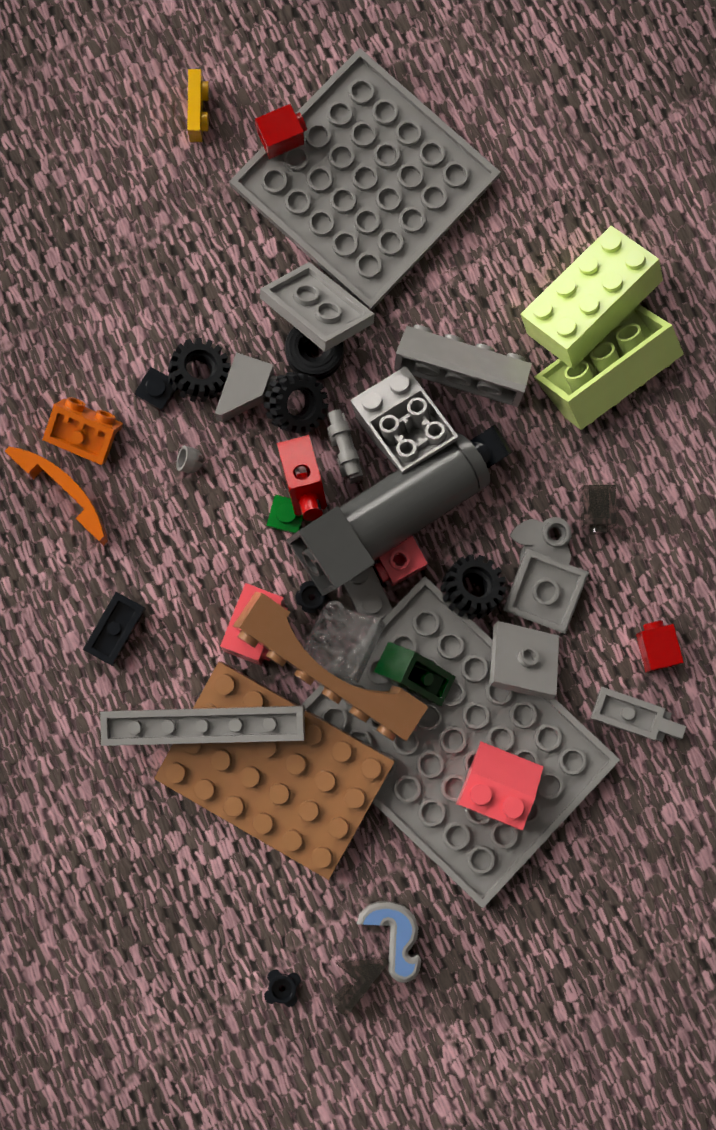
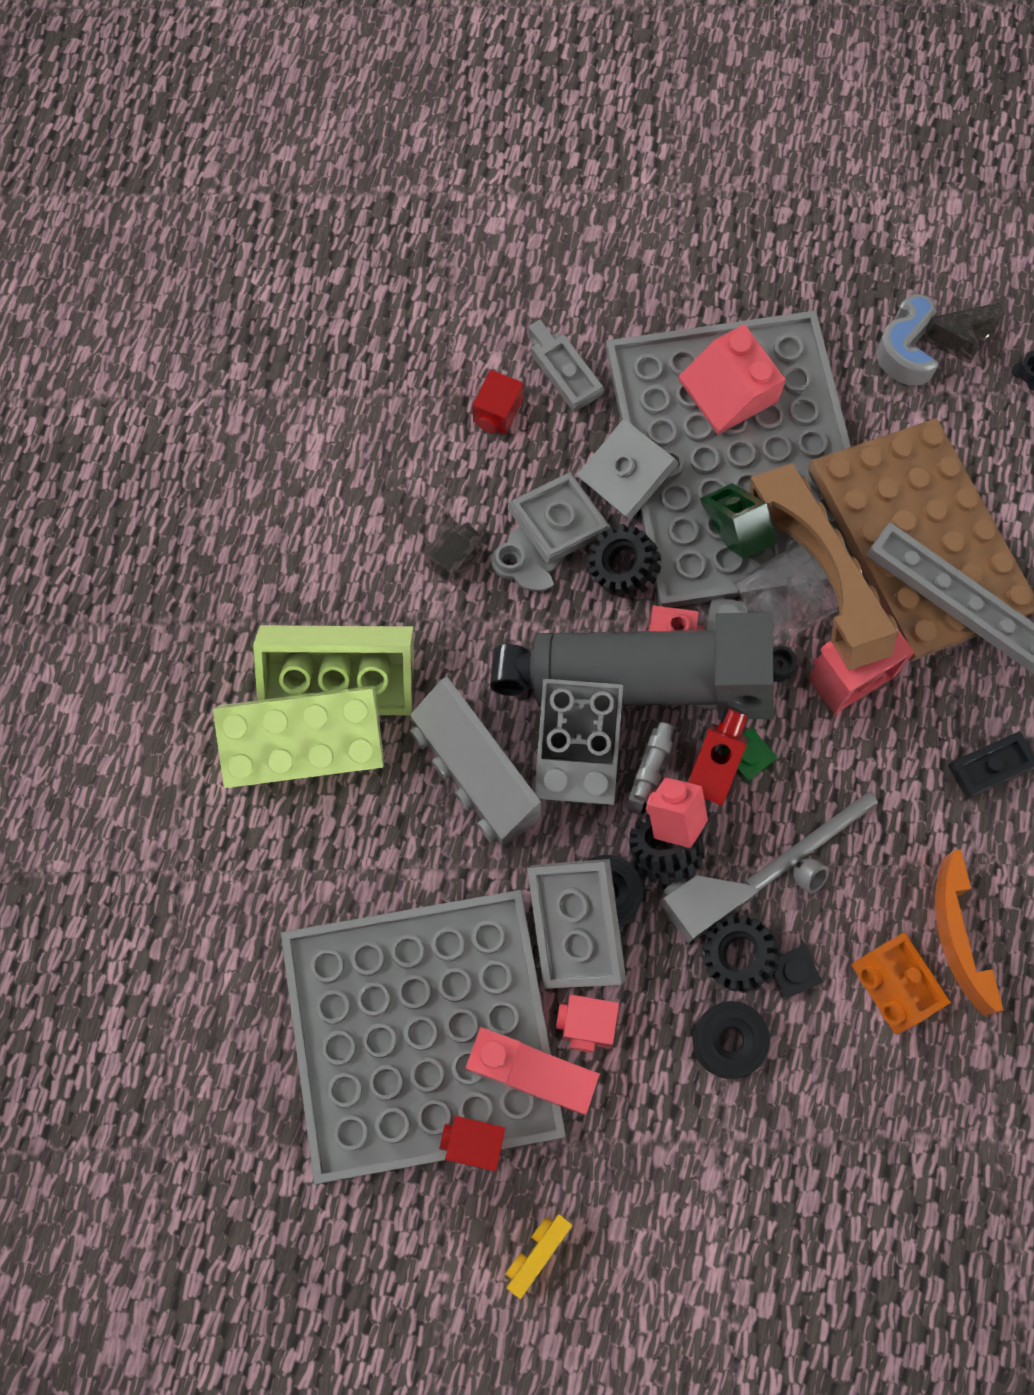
camera: 140 degrees left, 10 degrees down
none -> coral slope [466,1027,600,1116]
none -> coral brick [556,994,619,1052]
none -> coral brick [646,777,708,848]
none -> black tyre [693,1001,770,1079]
none -> light grey bar [745,792,878,891]

